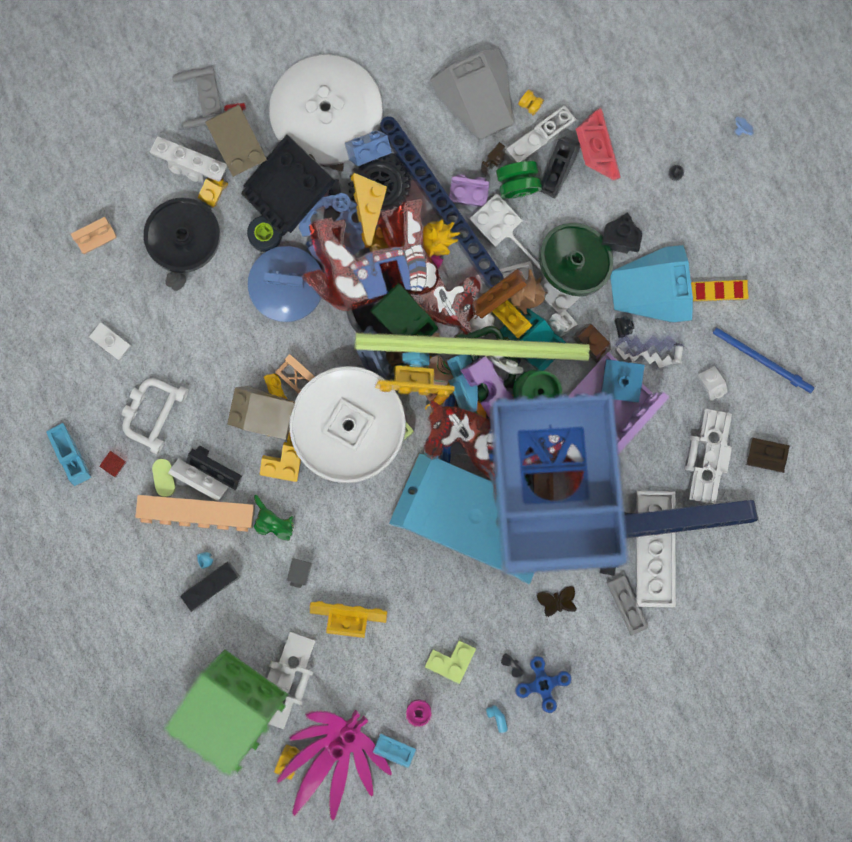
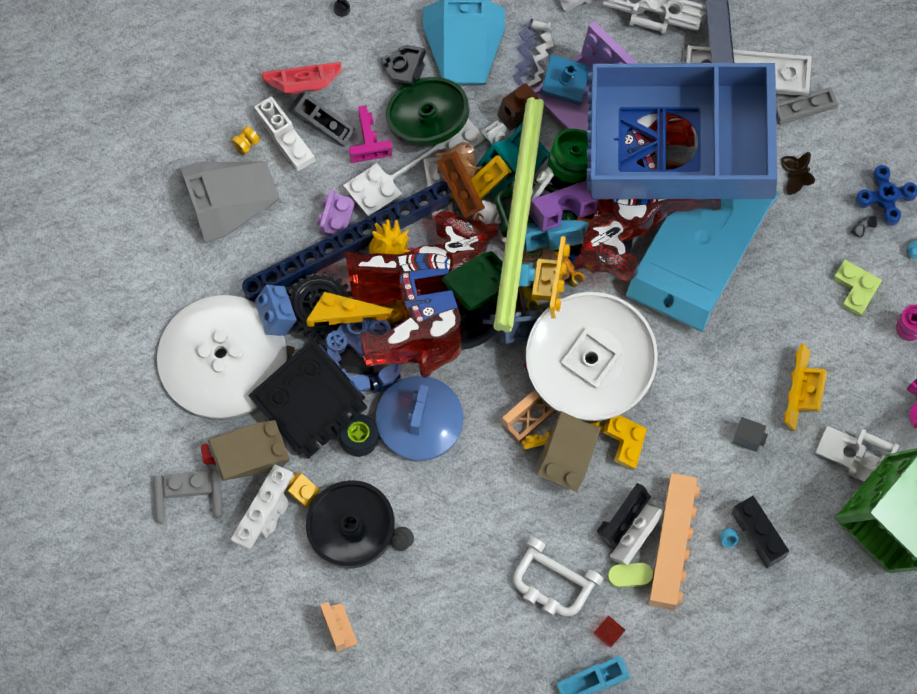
camera: 85 degrees left, 15 degrees down
white plate [89,322,131,361] -> none
green animal [254,495,295,541] -> none
dark brown plate [480,142,505,176] -> none
green wheel [496,161,542,199] -> none
black plate [614,316,635,338] -> none
none -> dark pink bracket [349,105,392,163]

